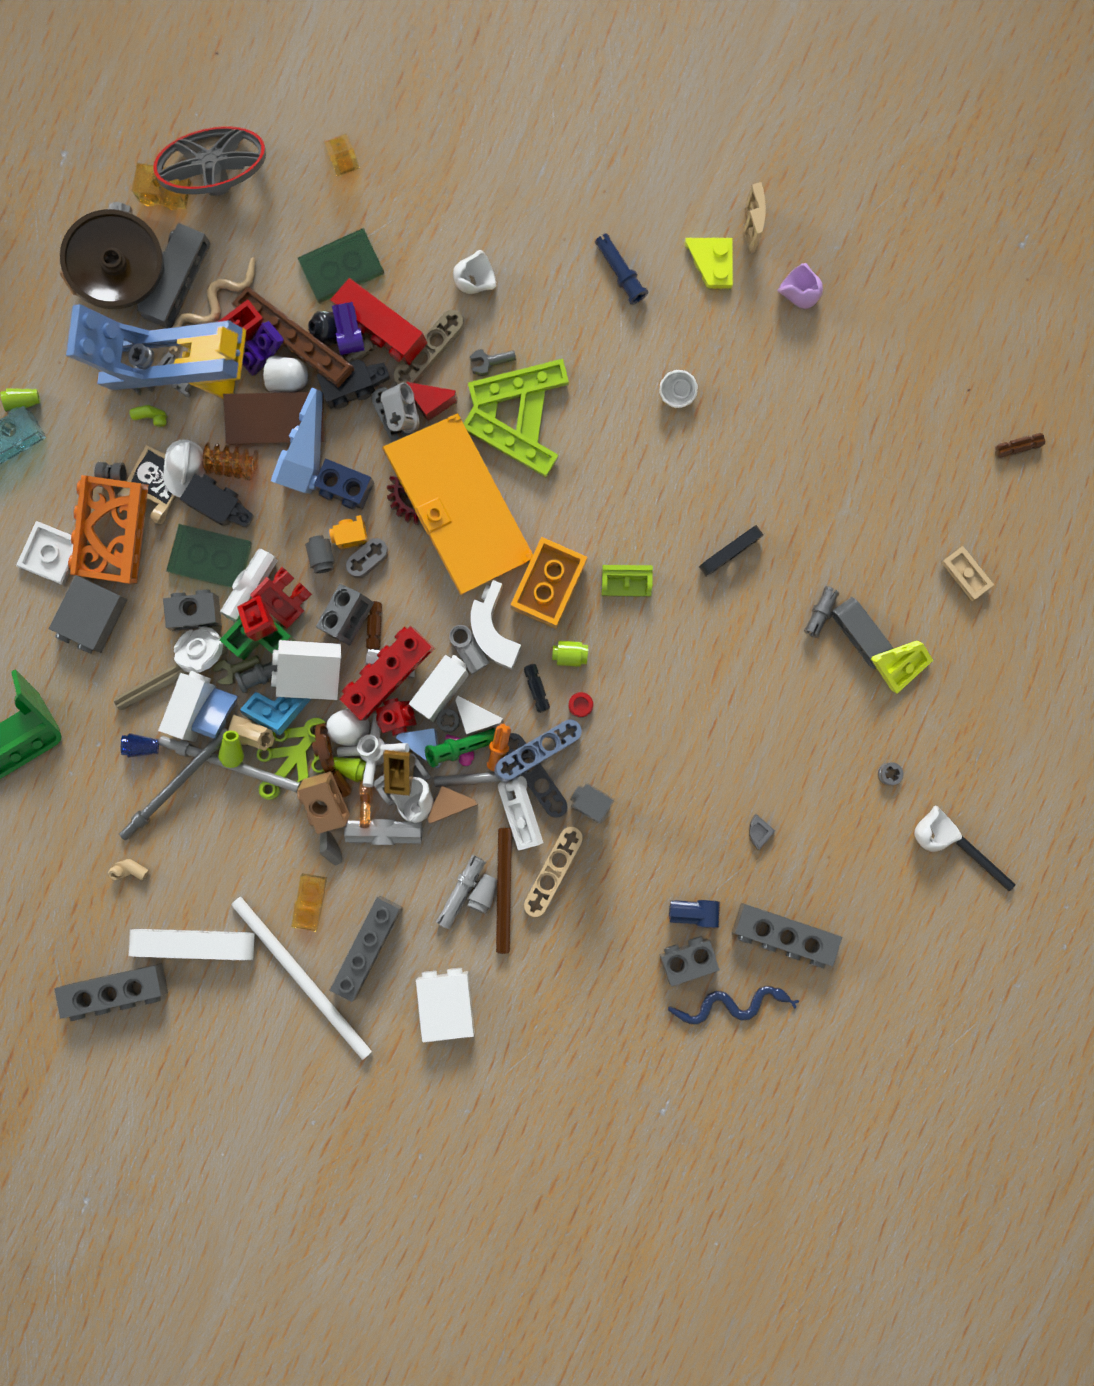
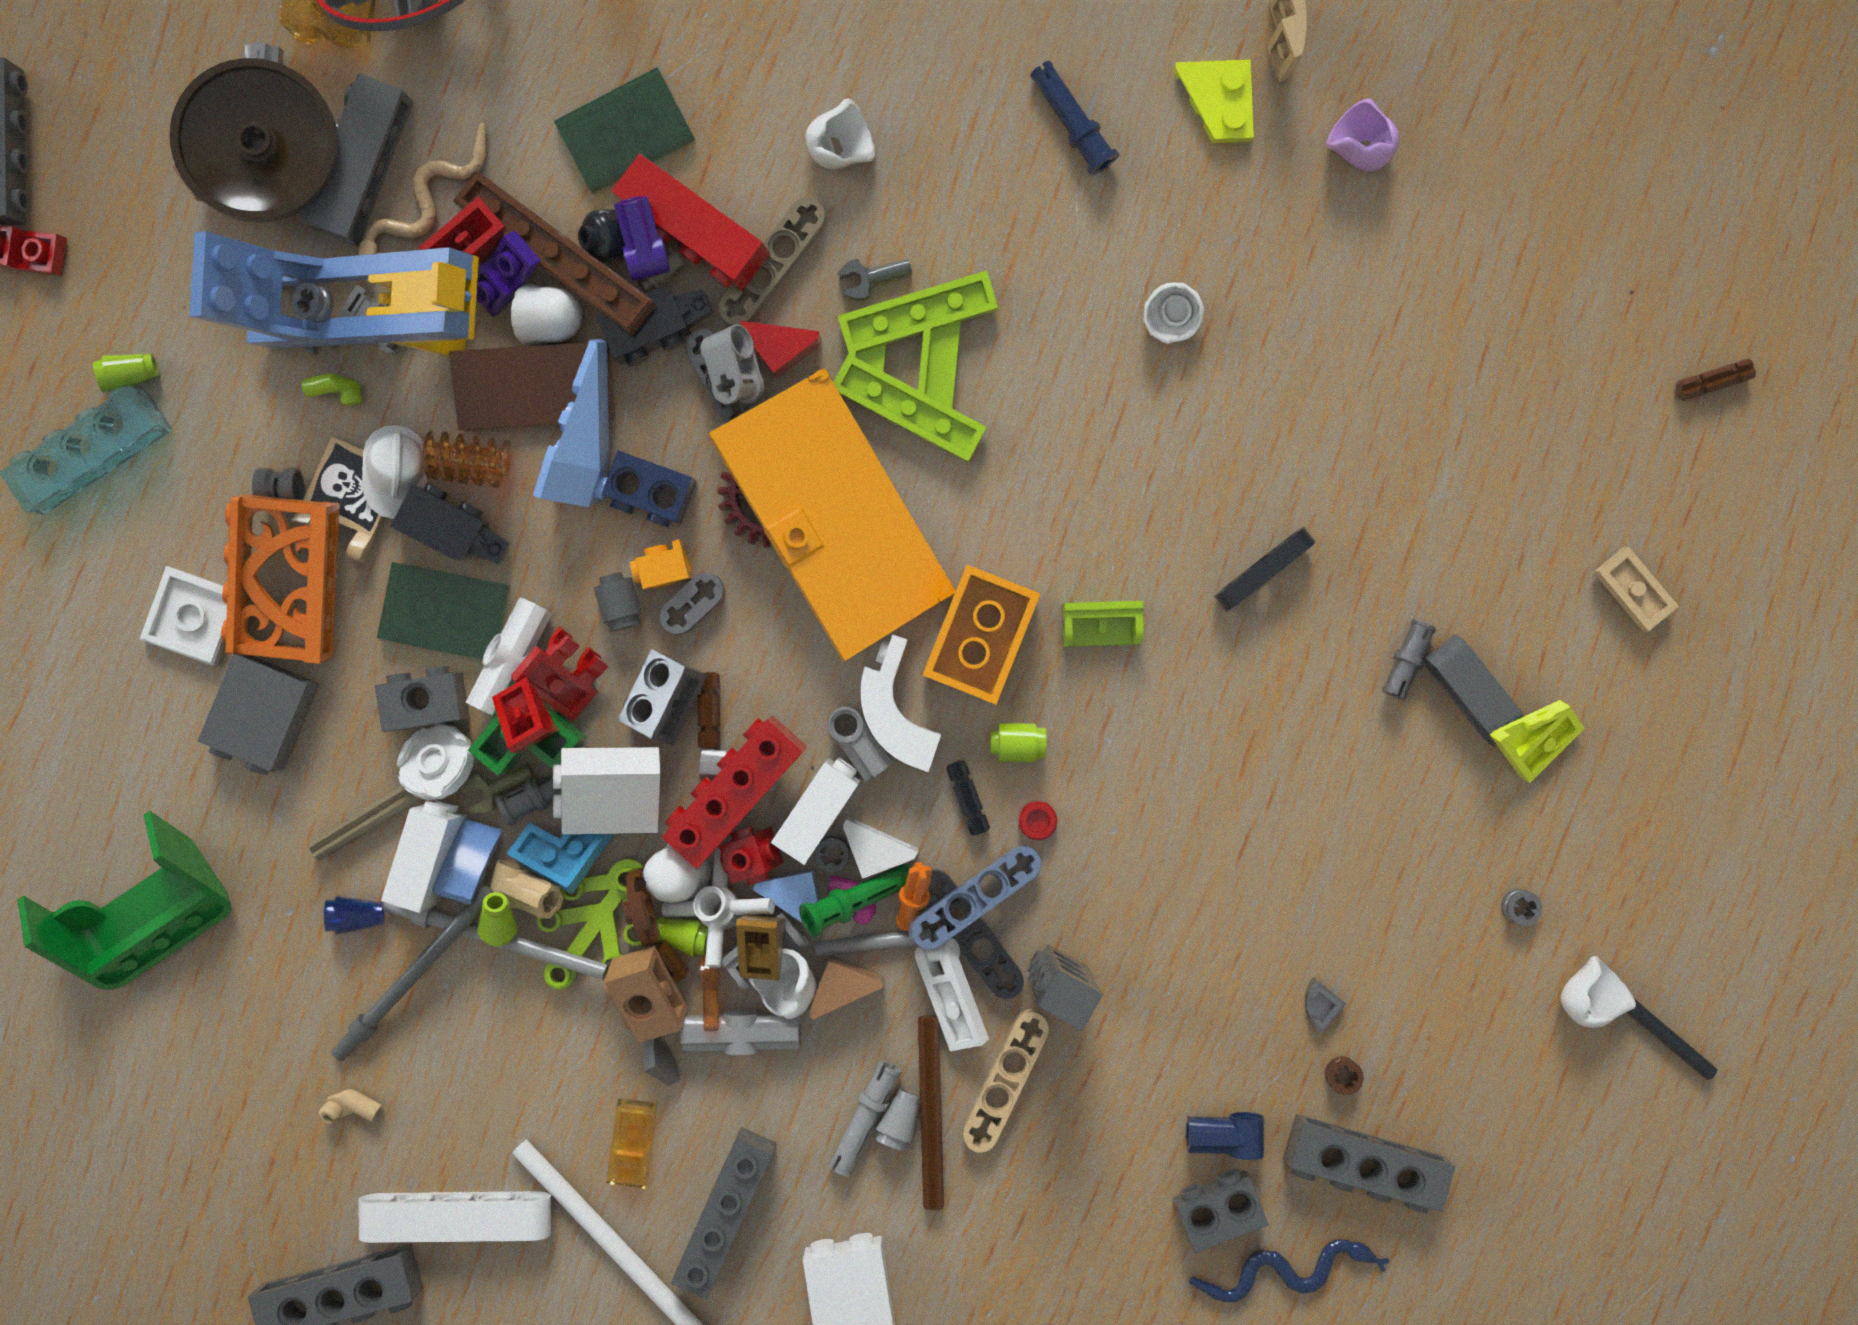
camera: 10 degrees left, 5 degrees up
none -> reddish brown bush [1325,1056,1364,1095]

